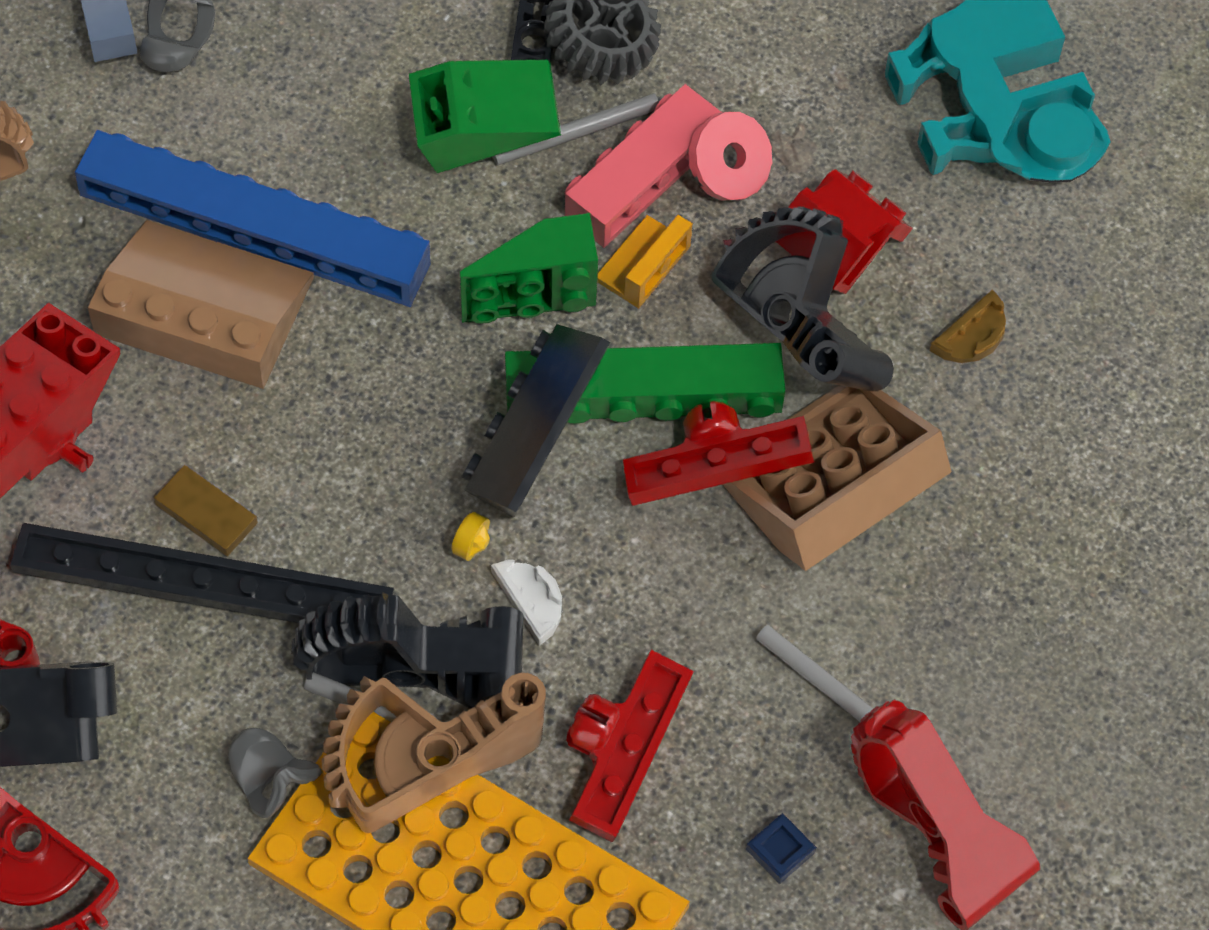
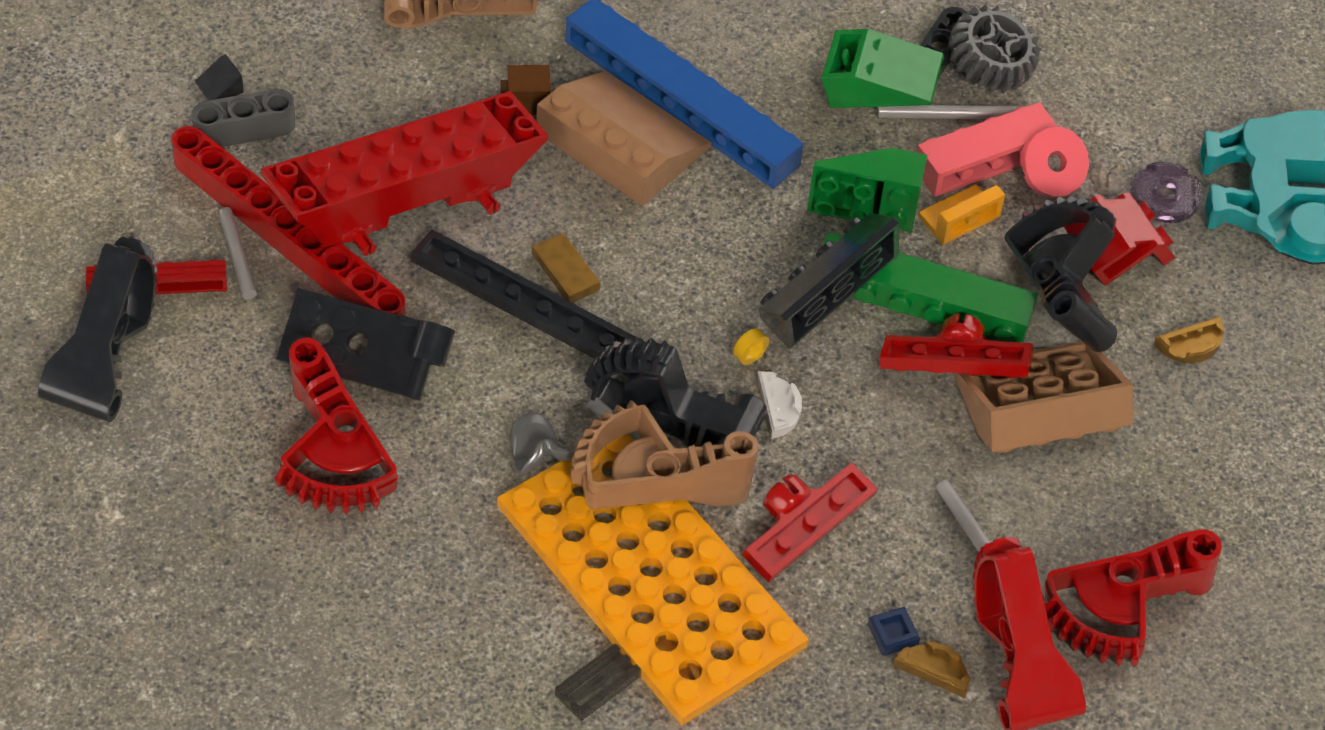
camera: 20 degrees right, 10 degrees down
none -> reddish brown brick [500,65,551,115]
none -> pearl gold tile [893,641,970,698]
none -> red arm [1044,529,1222,667]
none -> tile [1130,162,1203,223]

